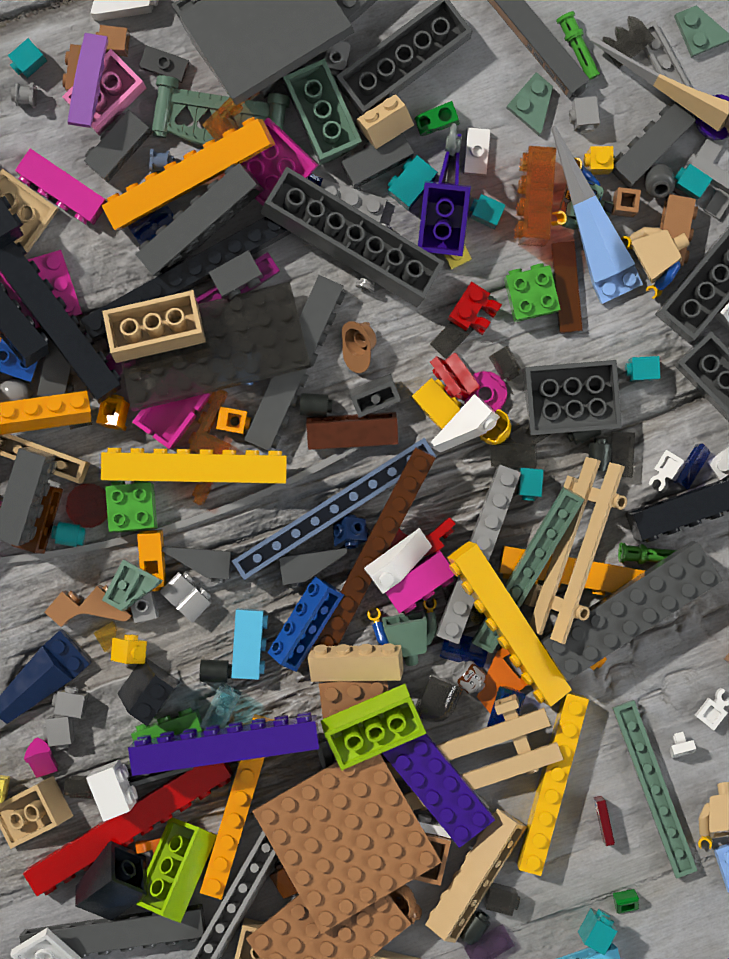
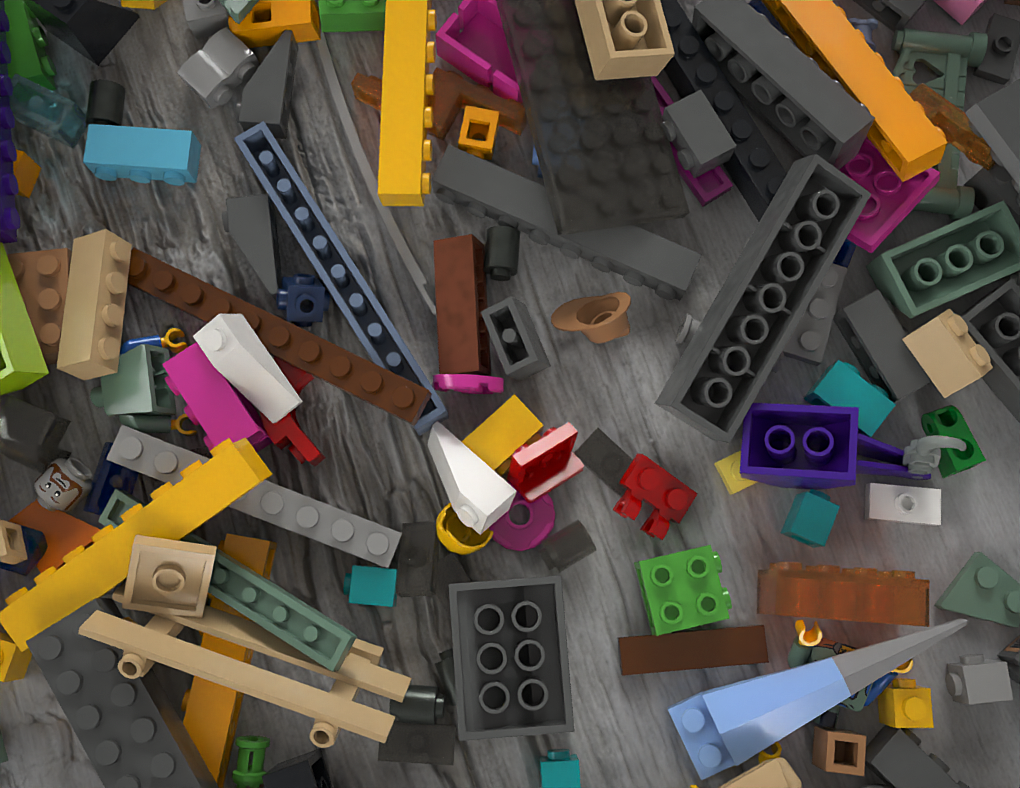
camera: 90 degrees right, 10 degrees down
blue brick [267,576,344,672] -> none
none -> tan plate [122,535,217,619]
none -> dark pink tile [432,374,504,394]

